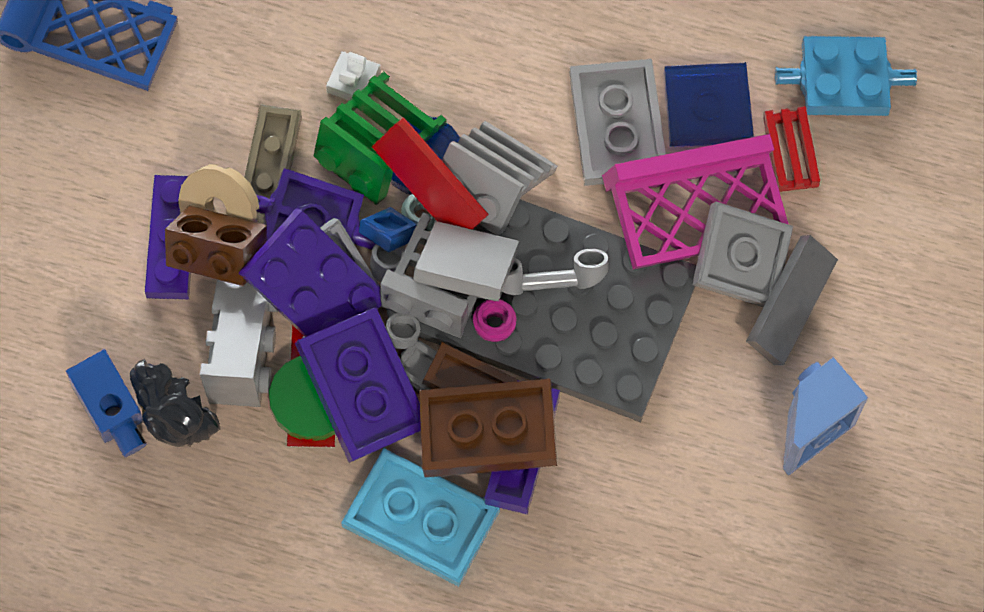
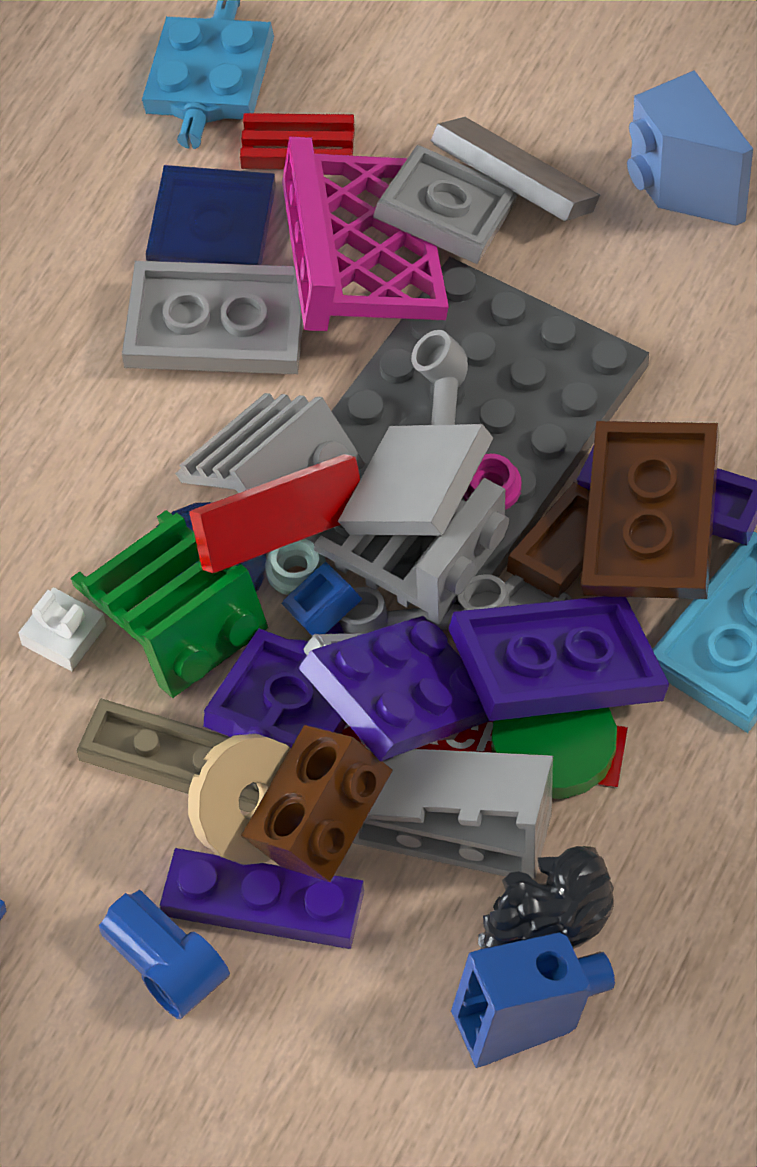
camera: 75 degrees left, 10 degrees down
none -> blue piece [99,890,230,1020]

